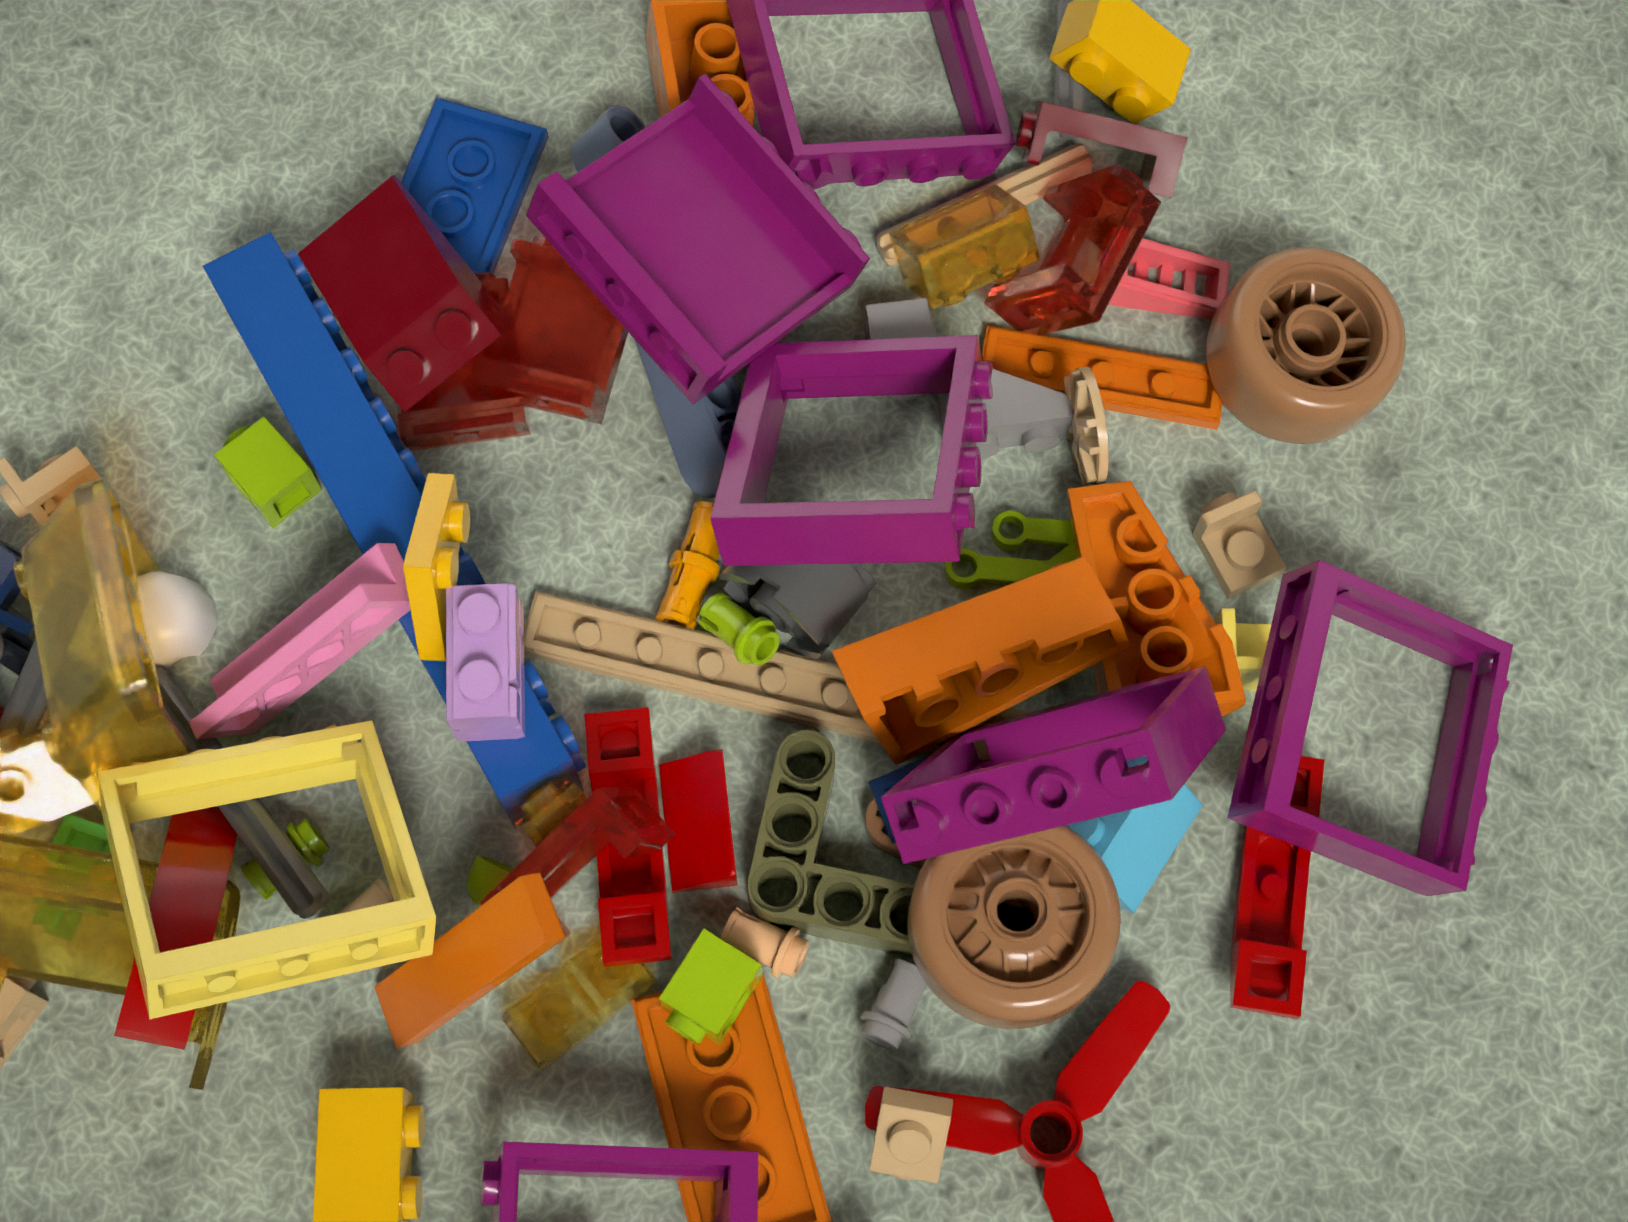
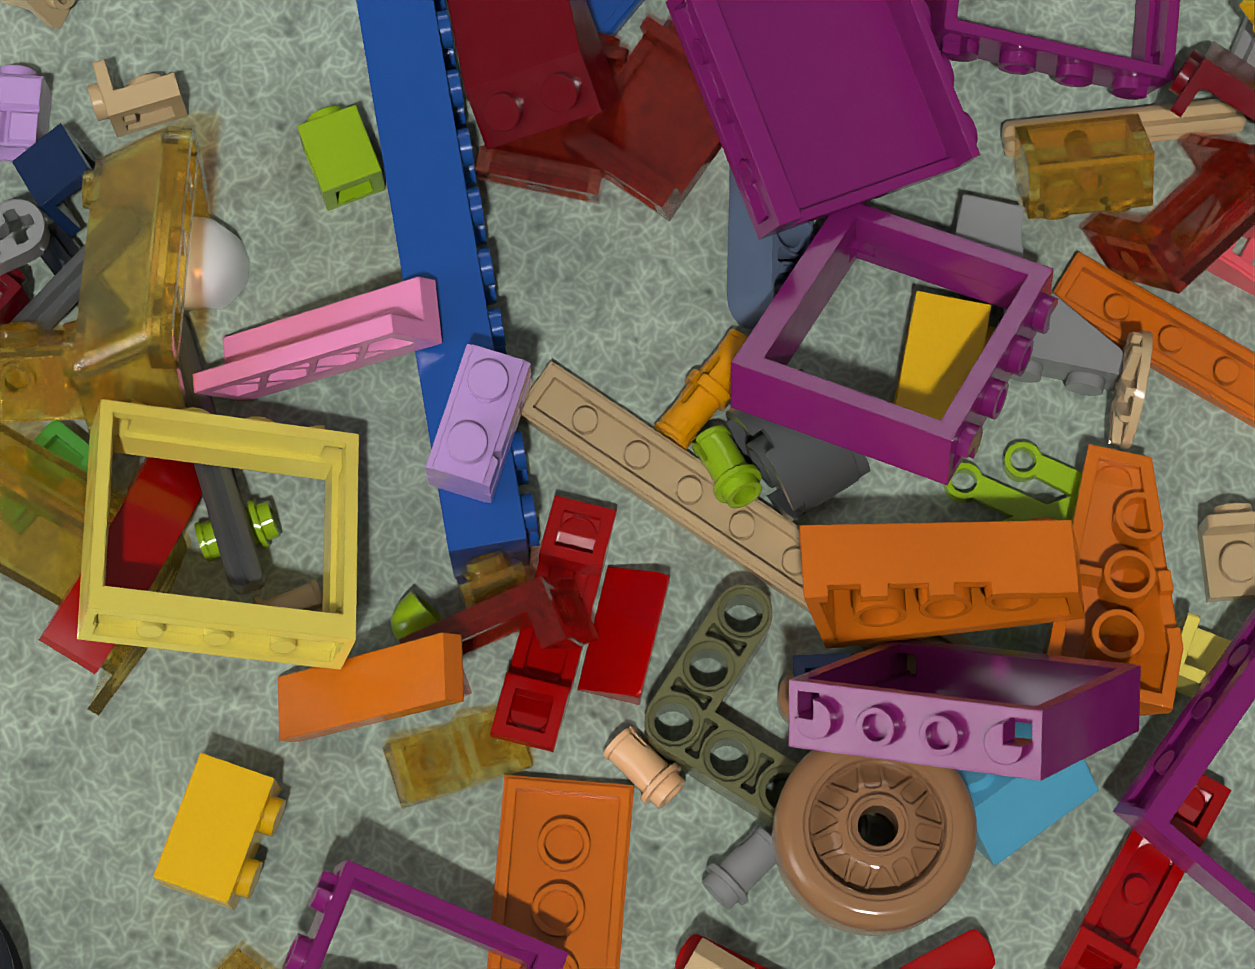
camera: 20 degrees right, 5 degrees up
yellow wing [403,473,470,661] -> none
lime brick [659,929,763,1045] -> none
none -> yellow brick [893,291,997,420]

